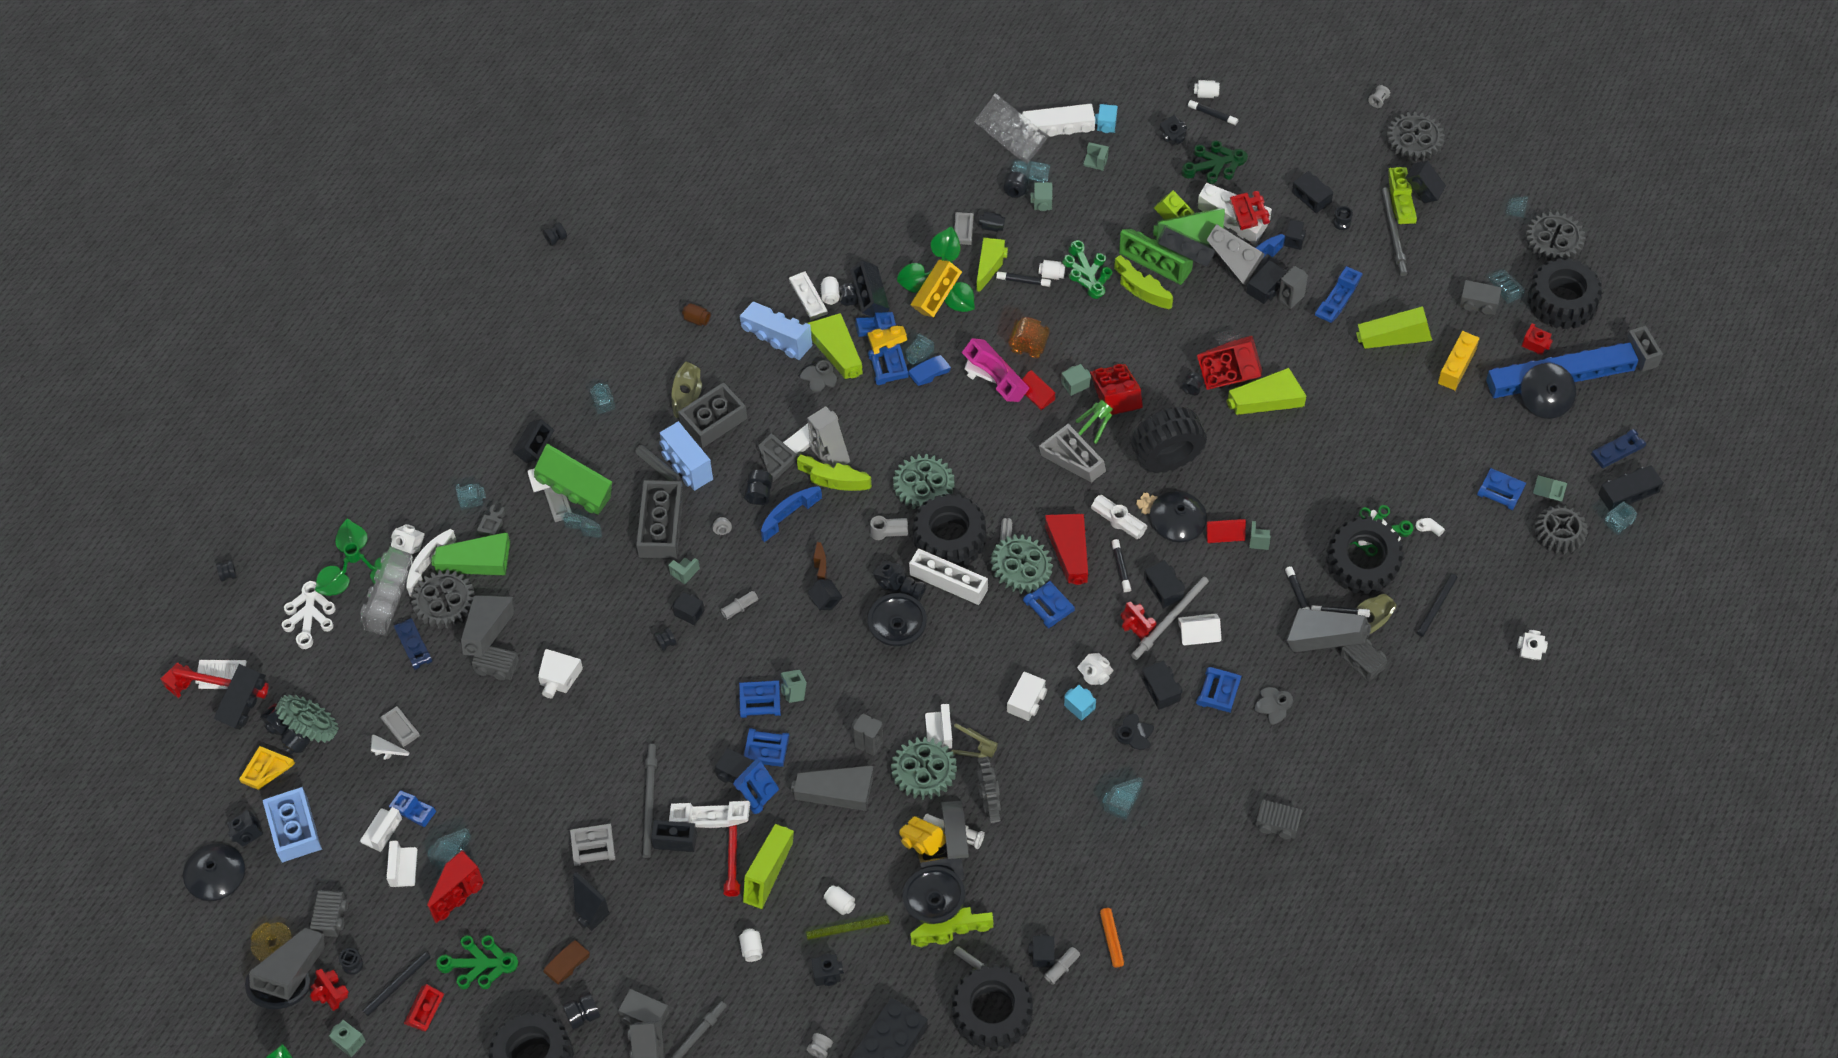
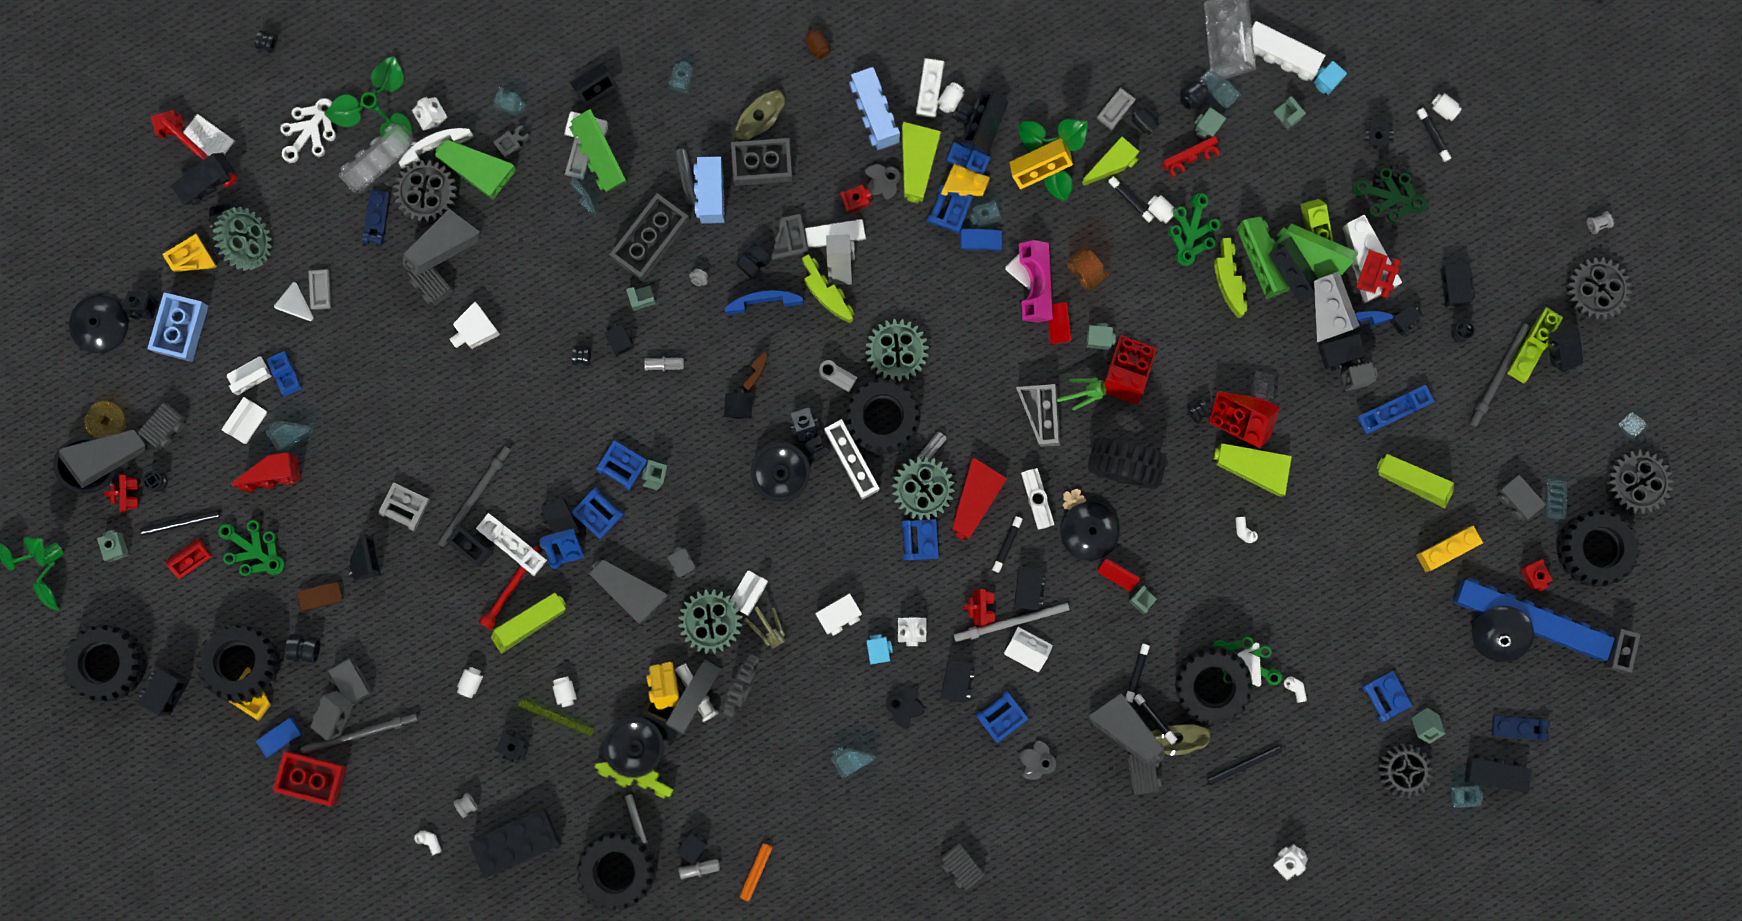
camera: 30 degrees right, 25 degrees up
none -> red brick [840,185,873,213]
none -> red plate [1161,136,1219,178]
none -> white arm [1236,517,1258,543]

